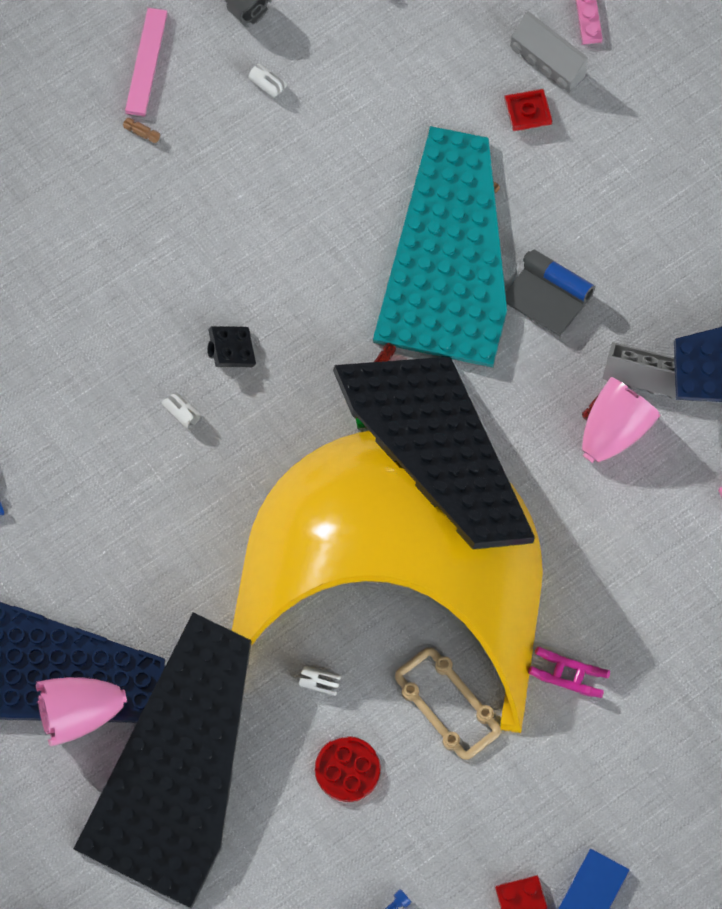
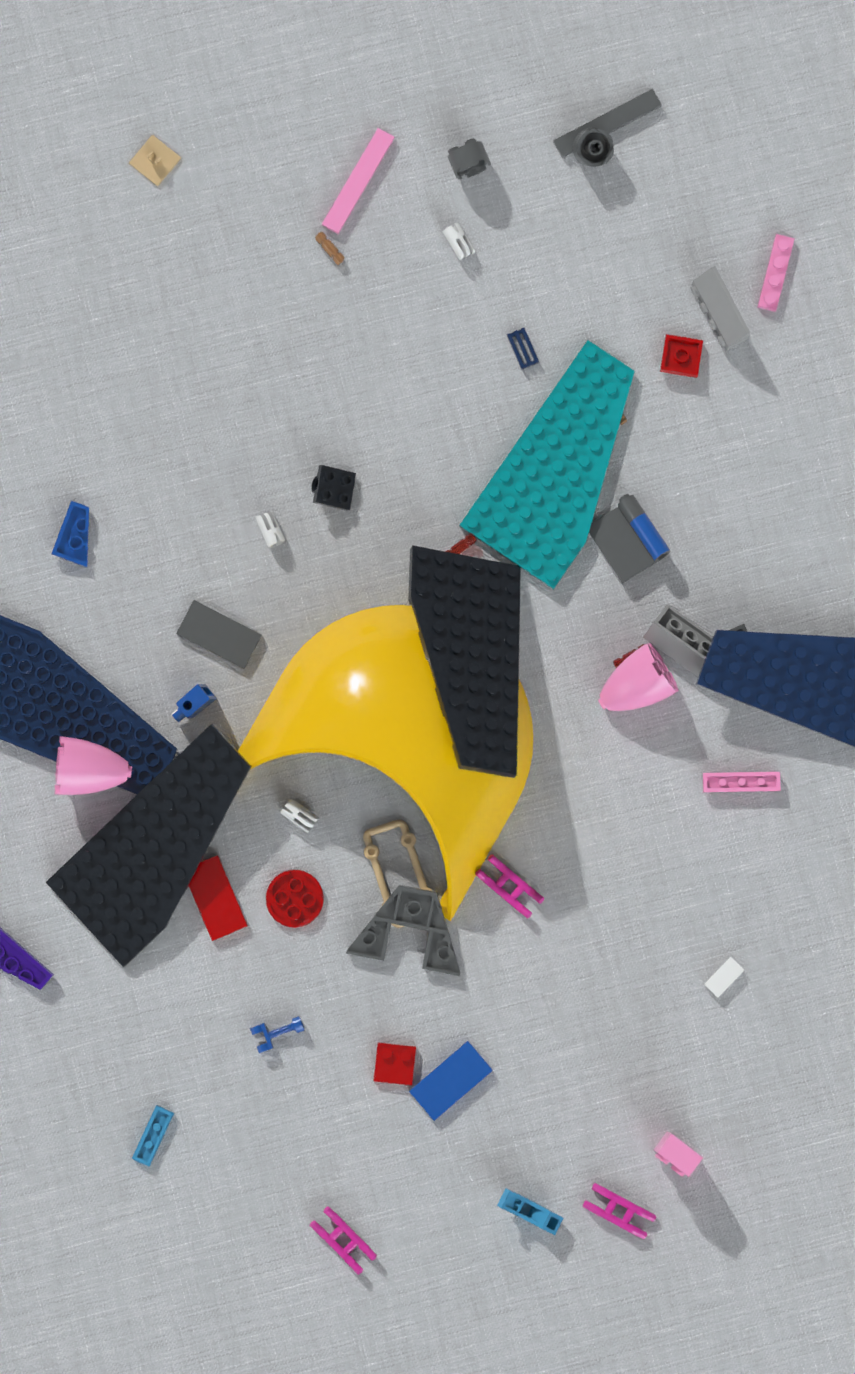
camera: 20 degrees right, 15 degrees up
none -> blue torso [172,684,217,722]
none -> dark grey tile [176,600,262,669]
none -> red tile [189,855,248,941]
none -> dark grey wing [346,885,460,976]
none -> dark blue tile [507,327,539,370]

